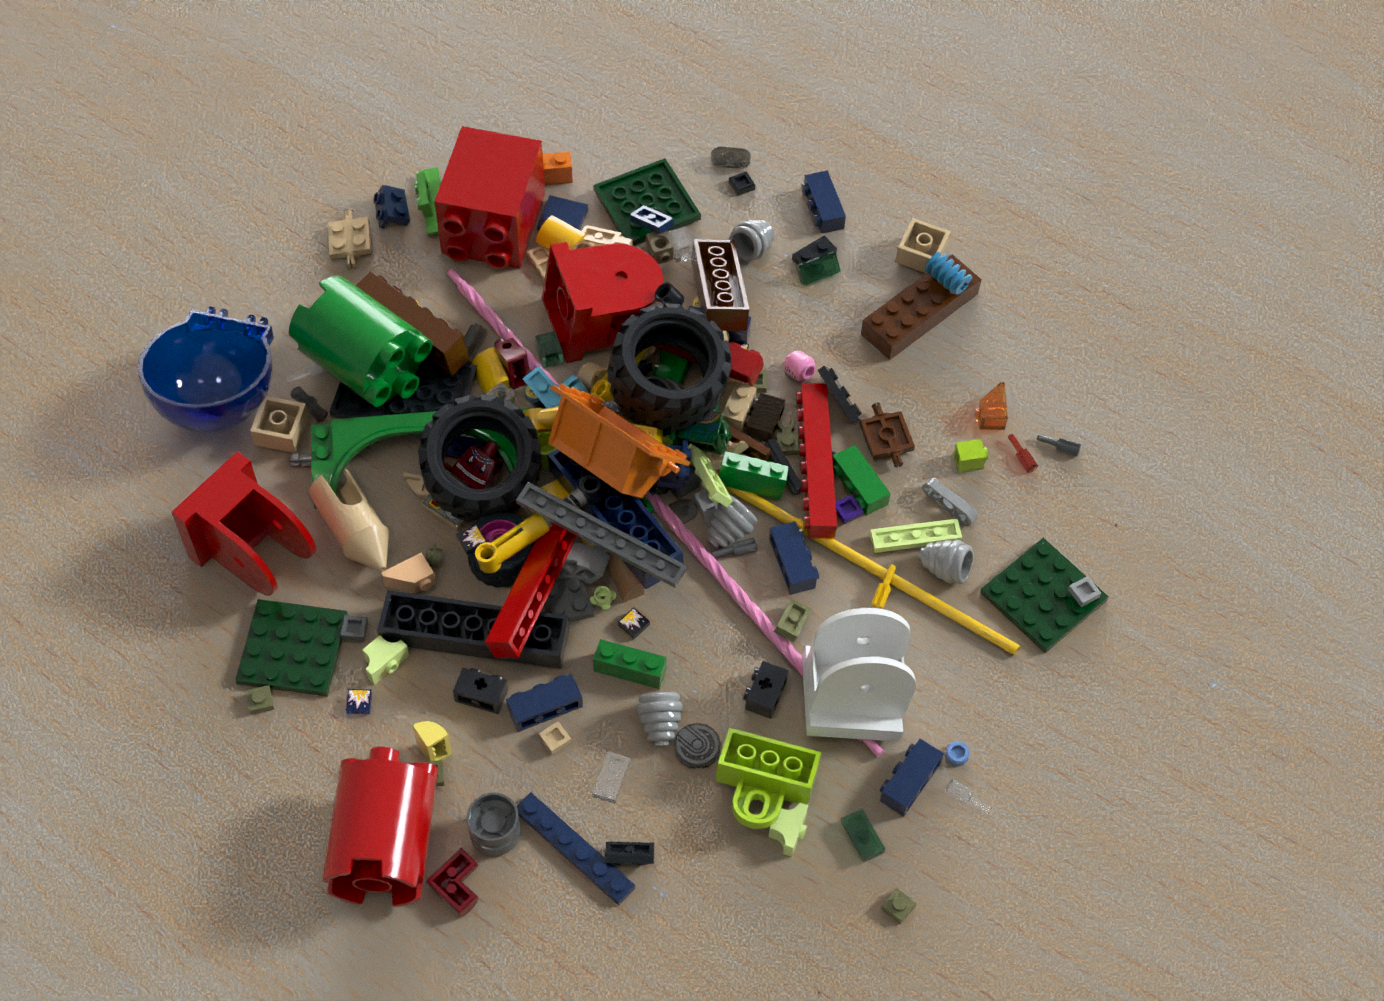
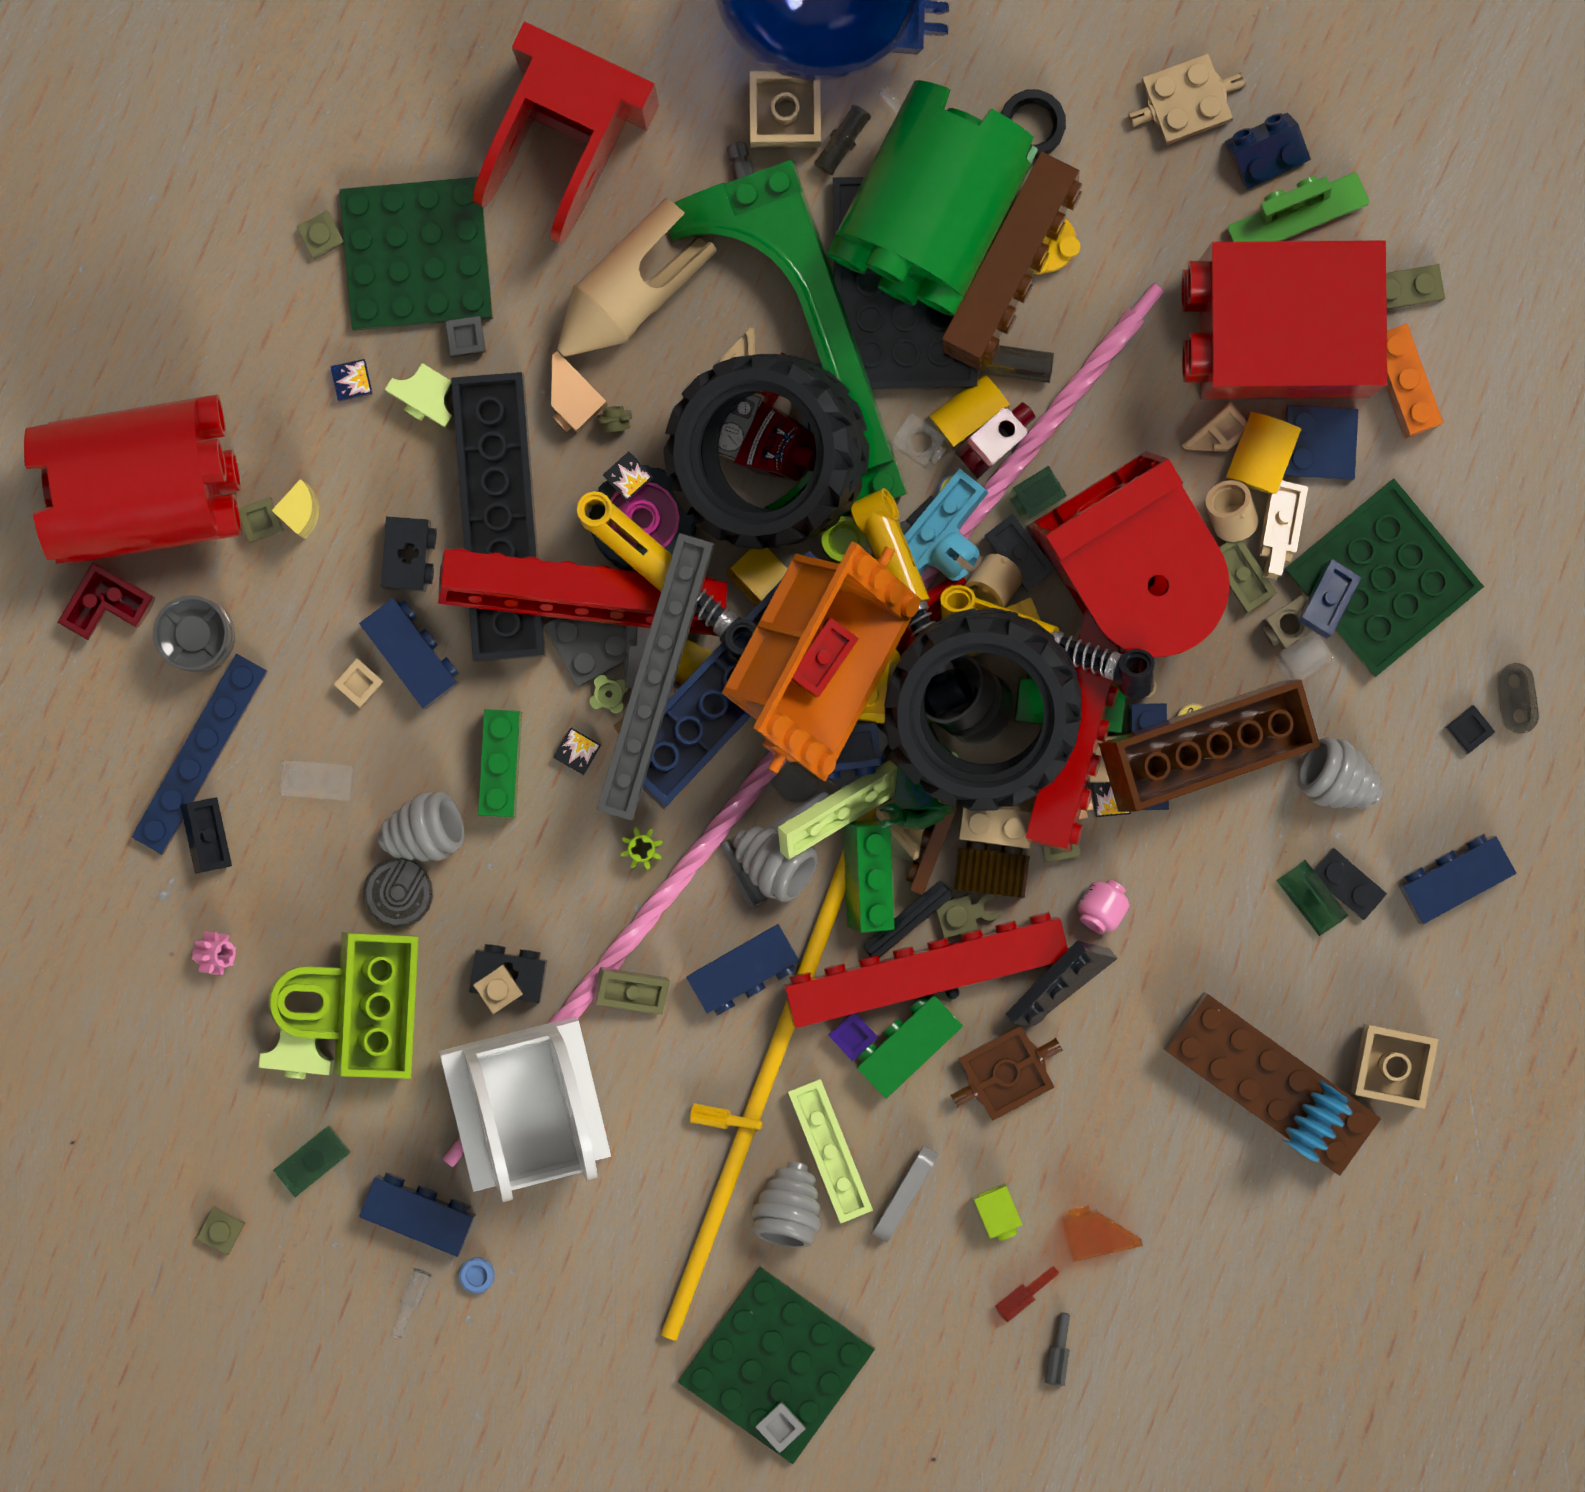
camera: 80 degrees right, 30 degrees up
none -> bright pink gear [192,931,236,975]
none -> tan plate [474,965,523,1014]
none -> lime gear [621,827,664,870]
none -> black plate [984,514,1056,591]

